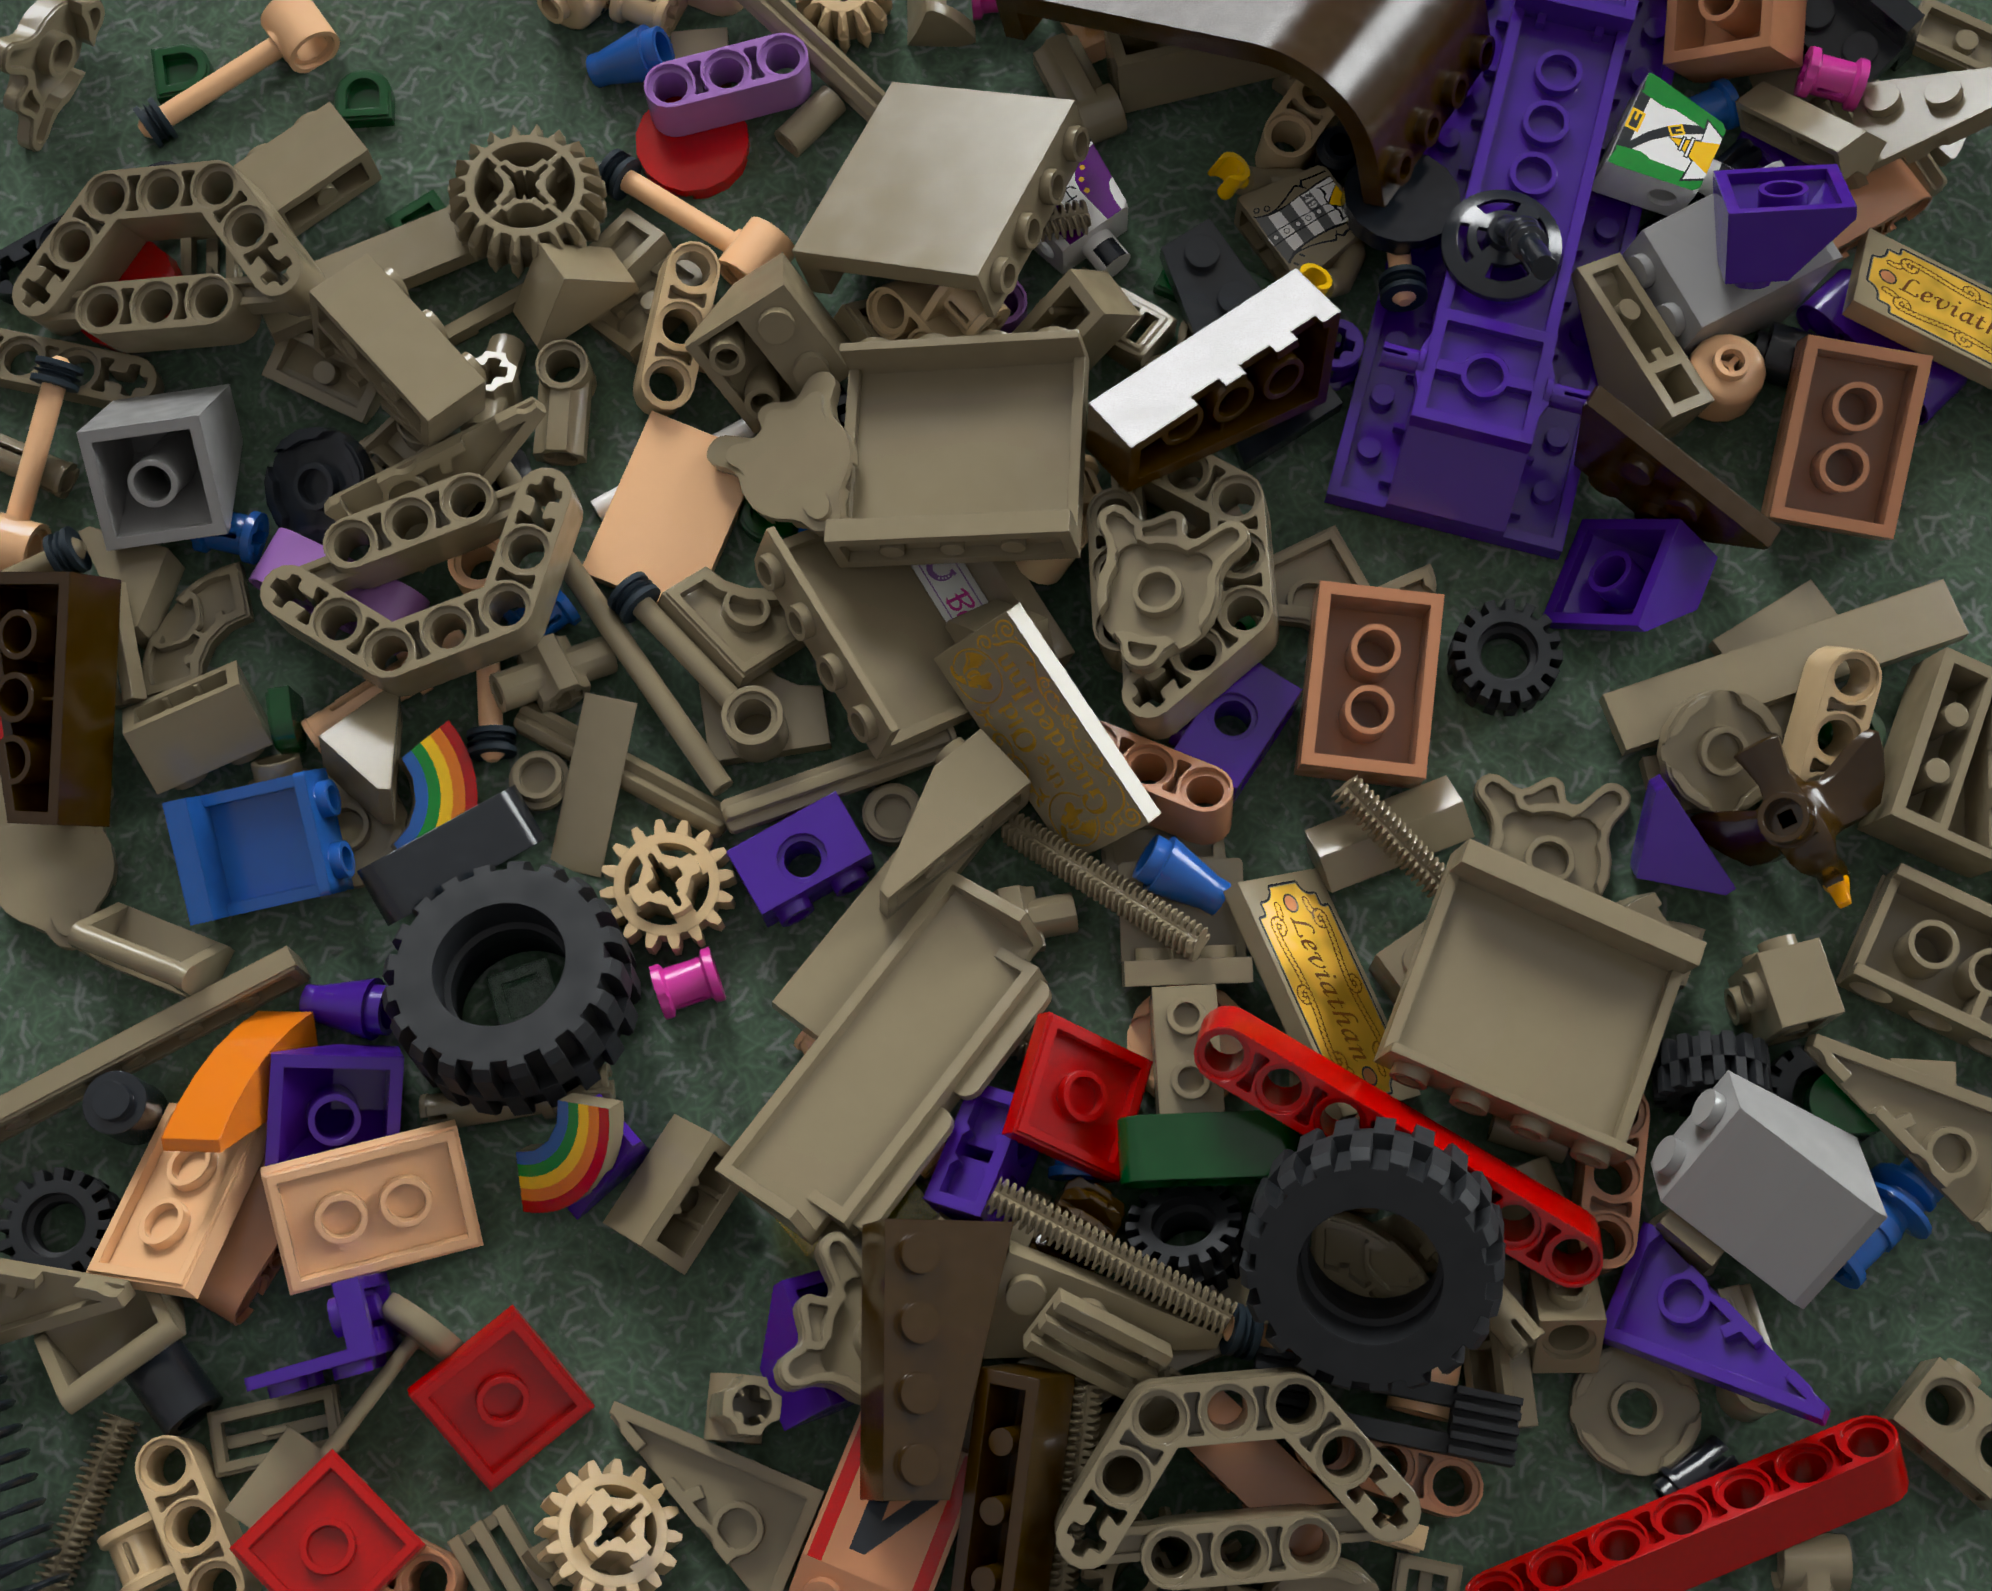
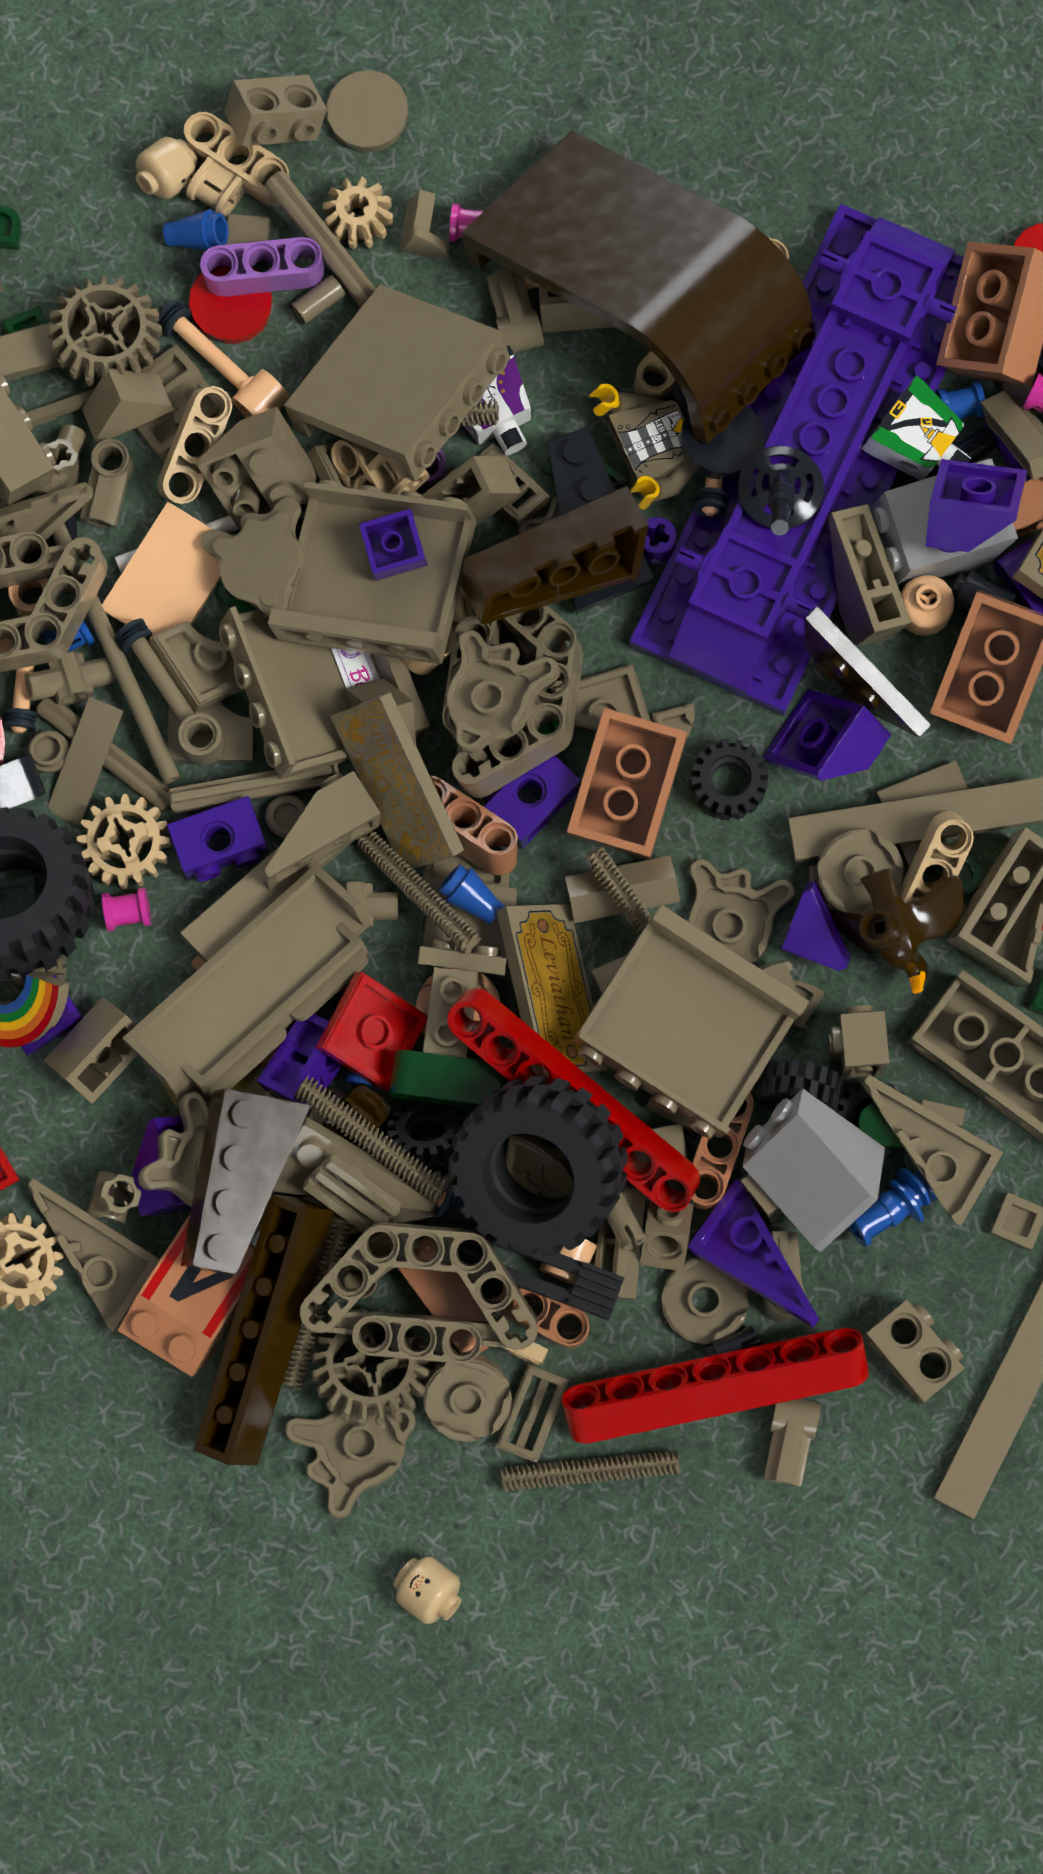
camera: 10 degrees right, 5 degrees up
none -> dark purple piece [359,508,428,581]

